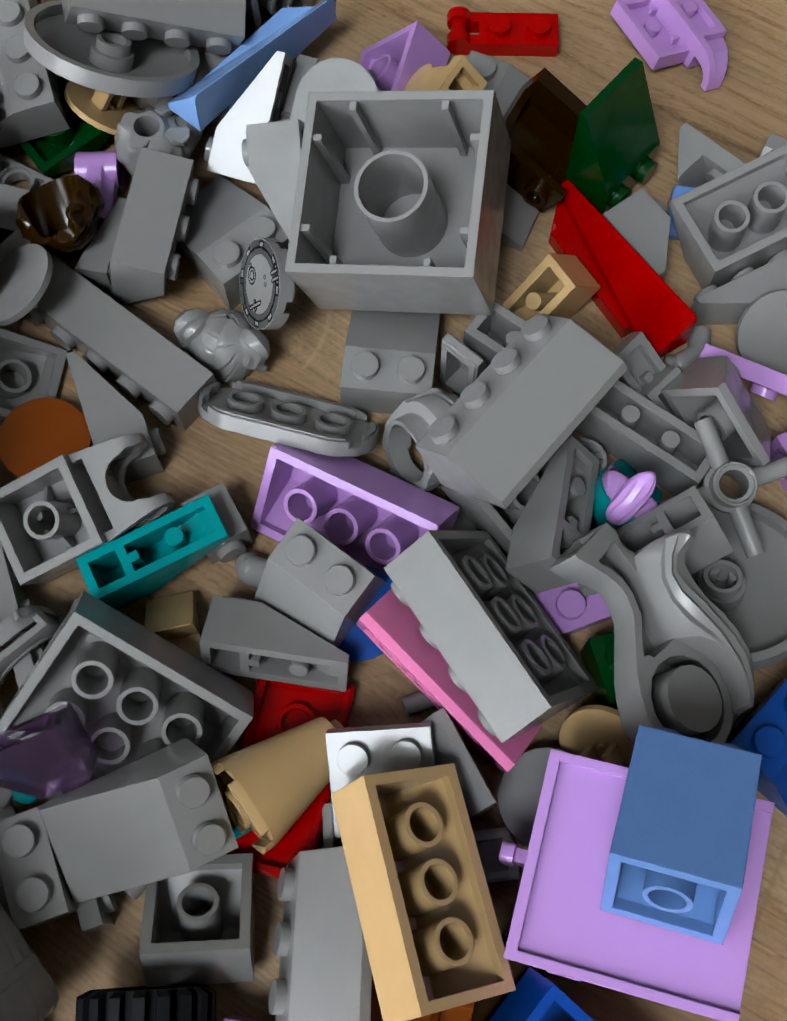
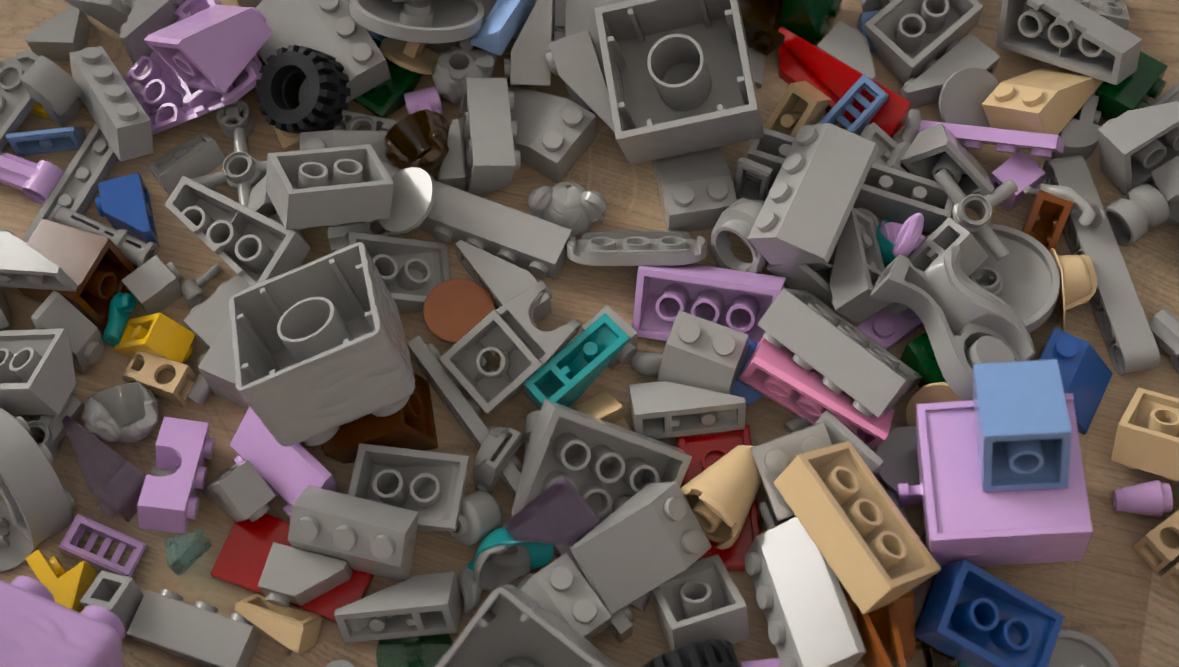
camera: 15 degrees left, 5 degrees down
light grey tile [239,238,296,330] -> none
none -> medium blue slope [818,74,890,135]

